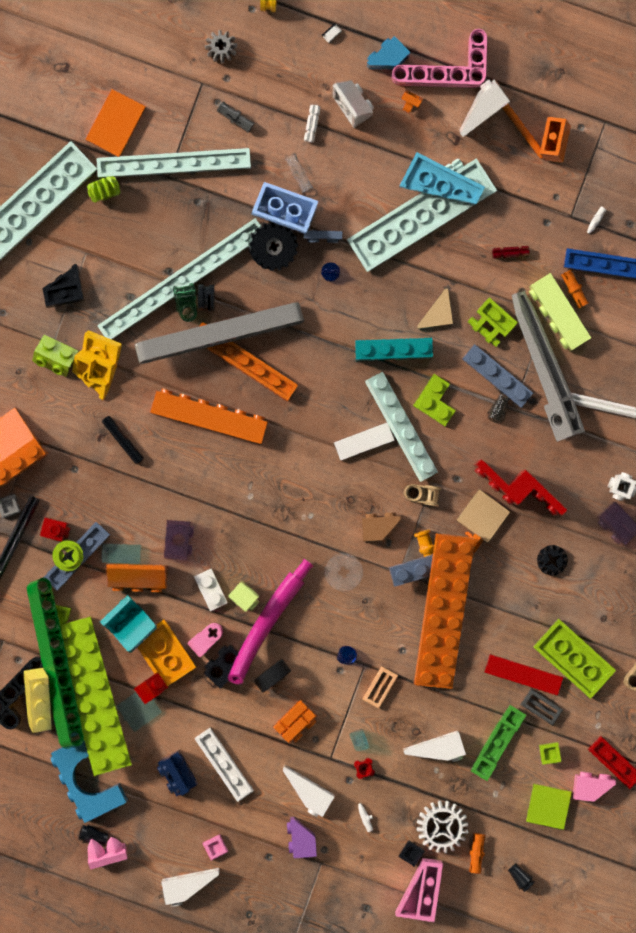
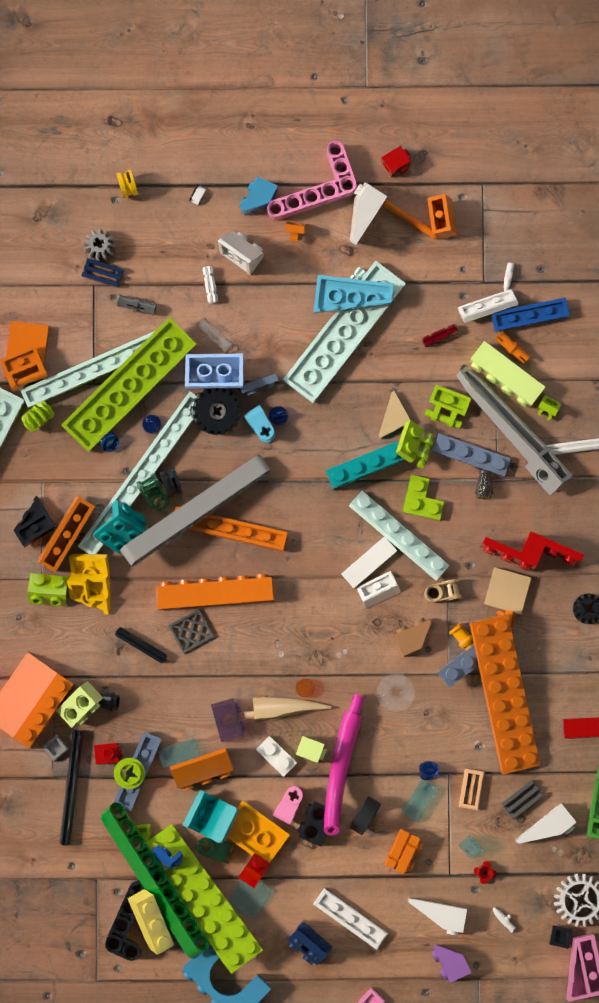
camera: 20 degrees left, 5 degrees down
none -> orange plate [0,345,48,392]
none -> orange brick [37,496,95,572]
none -> yellowish green brick [56,681,103,728]
none -> lime plate [61,317,196,452]
none -> dark blue tile [81,258,124,288]
none -> teal bracket [94,499,146,554]
none -> black cone [98,692,120,711]
none -> clear blue tile [100,432,120,452]
none -> clear blue tile [142,415,162,434]
none -> blue bracket [152,845,183,870]
none -> dark grey window [168,609,214,653]
none -> clear green piece [196,838,235,864]
none -> medium azure piece [243,405,275,443]
none -> tan piece [244,697,331,723]
none -> clear orange tile [295,678,315,698]
none -> white slope [356,571,400,608]
none -> red brick [381,145,411,177]
none -> lime plate [396,420,434,468]
none -> clear light blue tile [401,779,438,823]
none -> white tile [458,289,518,323]
none -> dark grey tile [501,780,544,819]
none -> lime tile [538,395,561,420]

